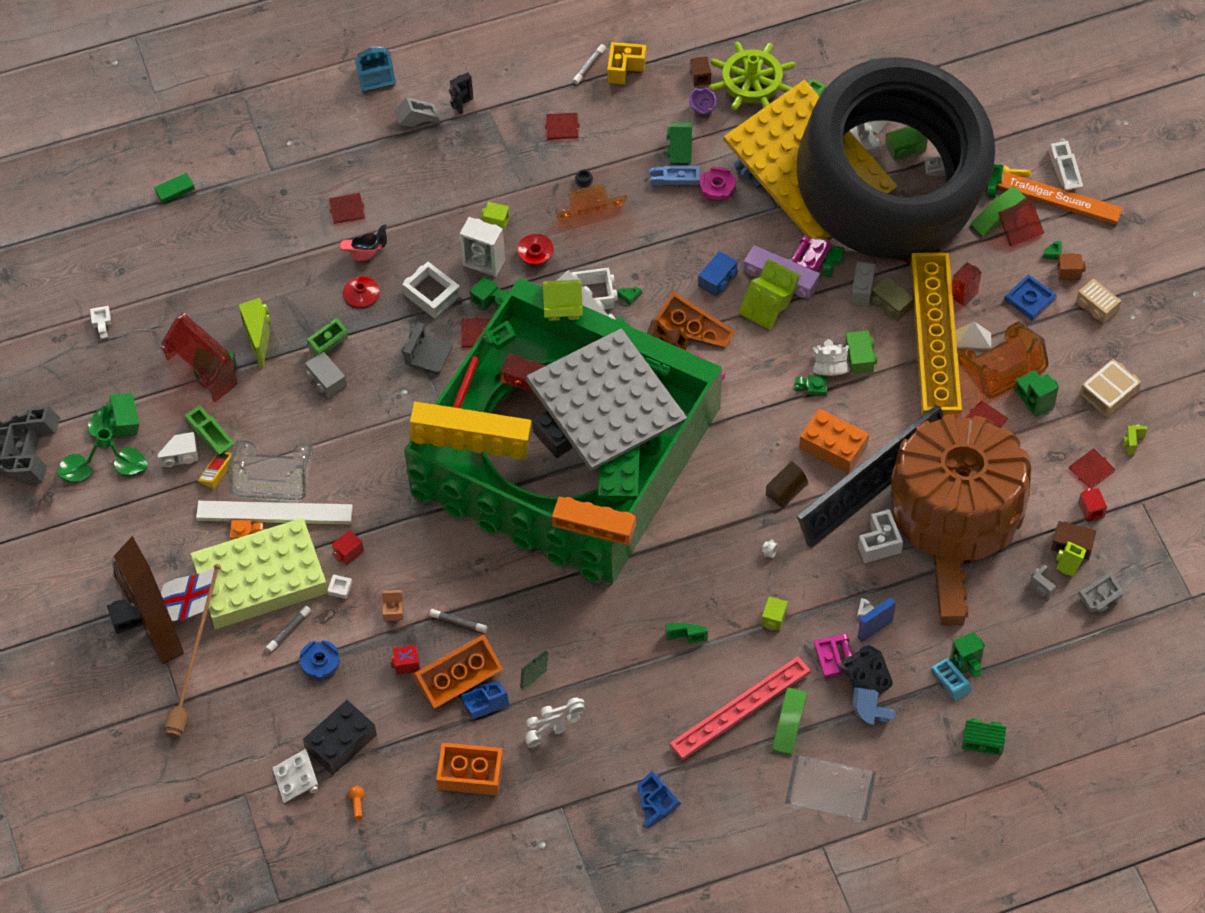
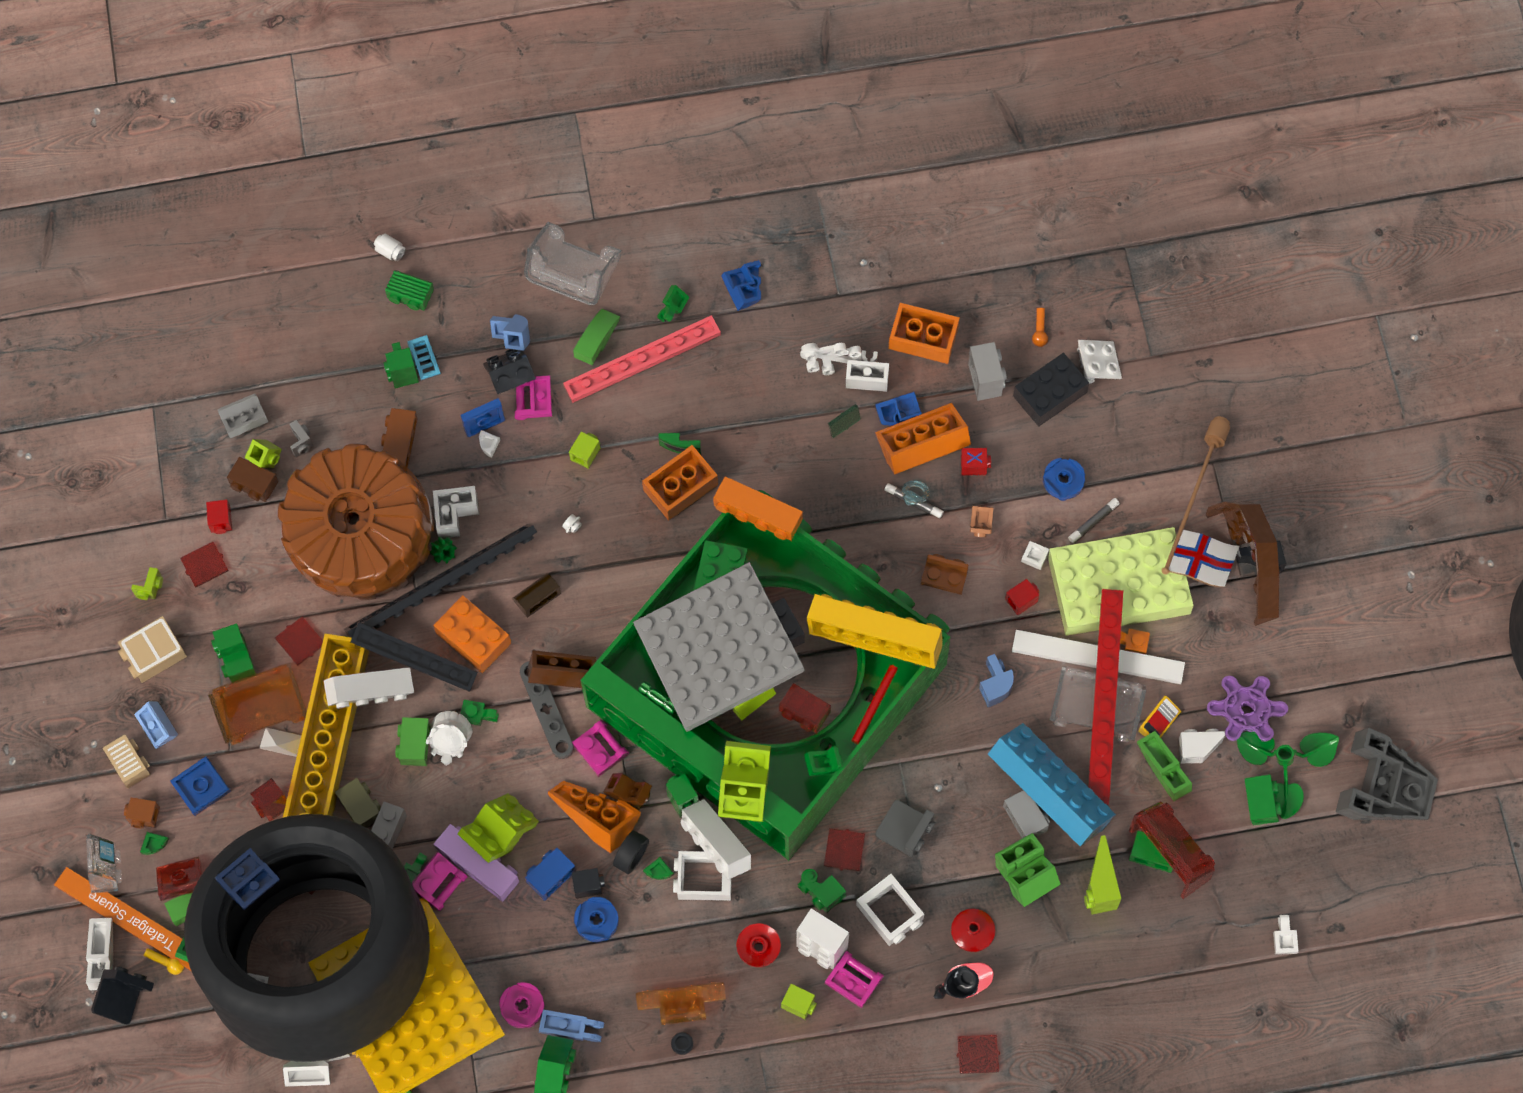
camera: 170 degrees left, 10 degrees up
none -> clear slope [86,834,122,893]
none -> black bracket [91,967,154,1025]
none -> light blue slope [134,701,178,749]
none -> dark blue slope [215,848,280,910]
none -> white brick [324,667,414,709]
none -> black plate [350,622,478,692]
none -> white brick [374,233,405,261]
none -> green gear [430,537,457,564]
none -> dark grey piece [520,661,573,759]
none -> reddish brown brick [528,650,596,688]
none -> black brick [571,868,605,899]
none -> blue plate [574,897,619,942]
none -> black tyre [613,830,649,874]
none -> orange brick [642,445,718,521]
none -> green plate [657,285,689,322]
none -> dark pink plate [825,951,884,1008]
none -> white brick [846,350,889,392]
none -> clear light blue piece [902,480,930,506]
none -> dark orange bracket [921,554,969,595]
none -> light grey brick [968,342,1007,401]
none -> medium blue brick [979,654,1014,707]
none -> dark azure brick [988,723,1116,846]
none -> bright green brick [1007,855,1061,907]
none -> red plate [1088,589,1124,806]
none -> medium lavender plate [1207,676,1288,742]

